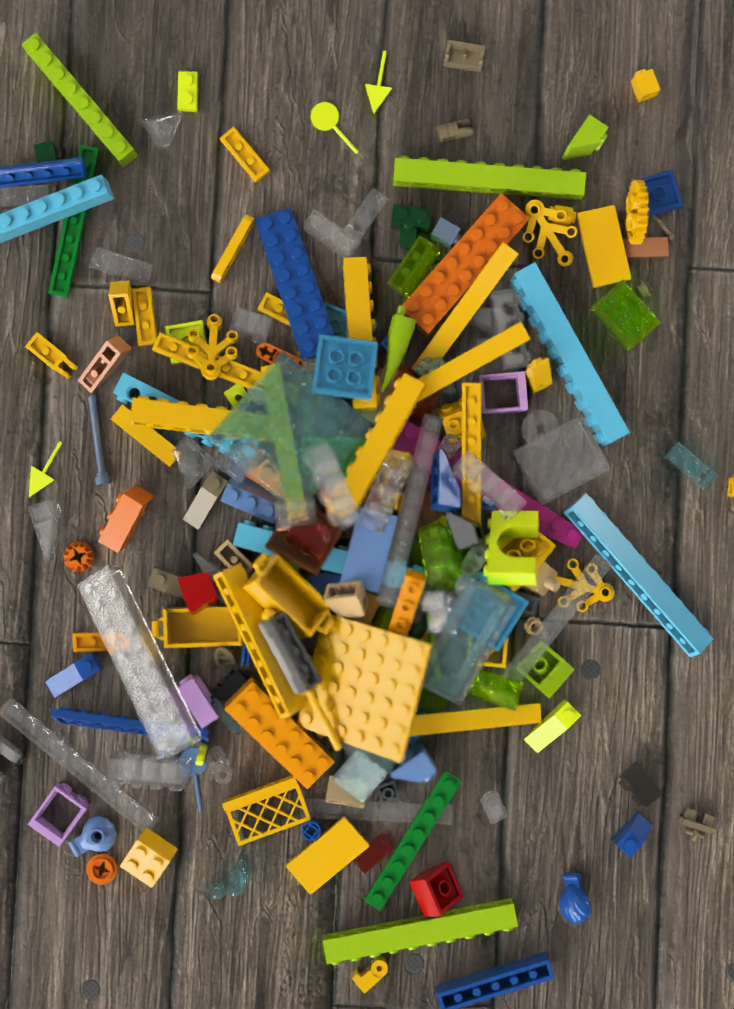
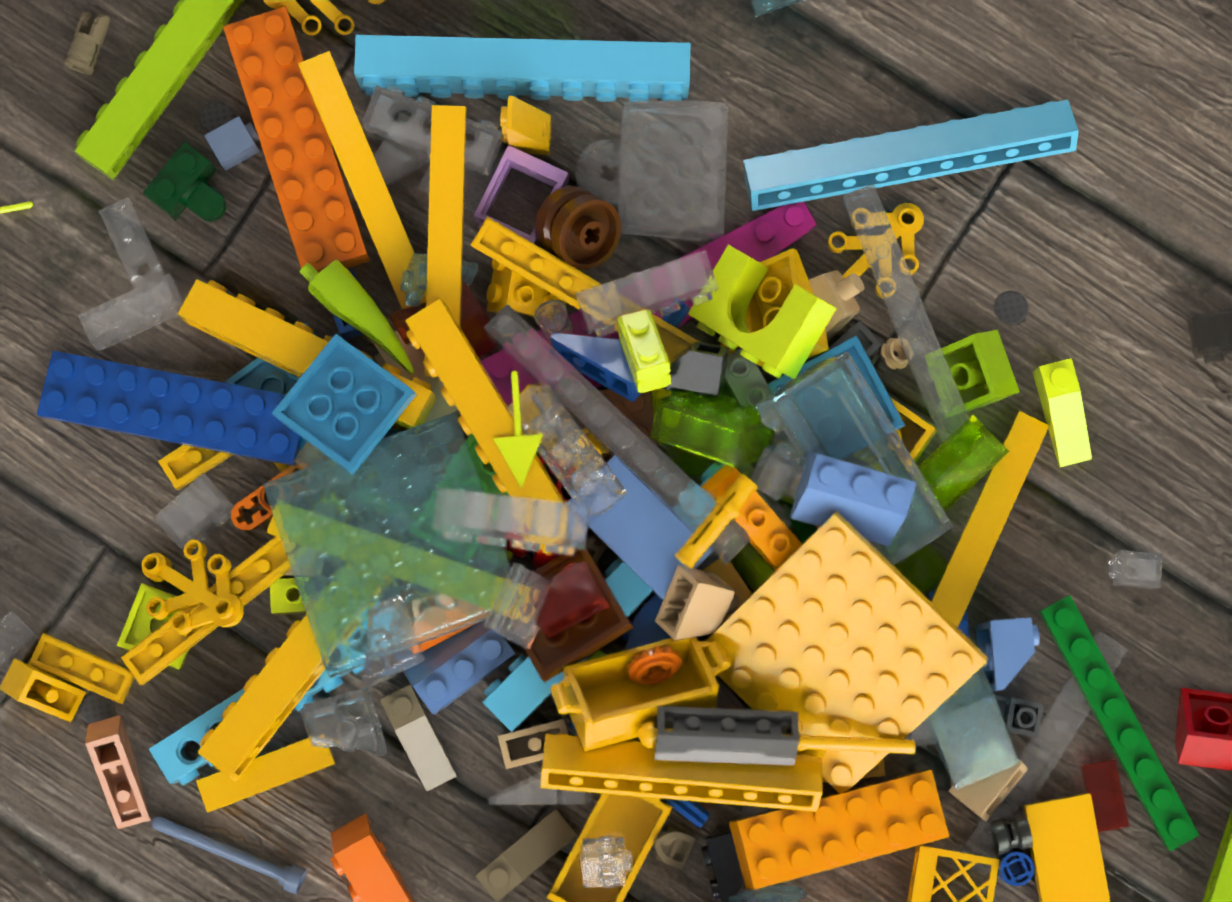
camera: 55 degrees left, 5 degrees down
yellow hinge [25,332,78,379] -> none
red torso [177,572,220,616] -> none
yellow beam [211,214,255,283] -> none
clear neon green brick [387,235,440,299] -> none
none -> neon yellow piece [493,371,543,488]
none -> reddish brown wheel [535,186,622,270]
none -> clear brick [580,836,633,888]
none -> neon yellow brick [617,309,671,393]
none -> orange gear [626,646,682,685]
none -> yellow pin [675,474,758,569]
none -> medium blue slope [790,451,916,546]
none -> pearl dark grey wheel [990,814,1033,855]

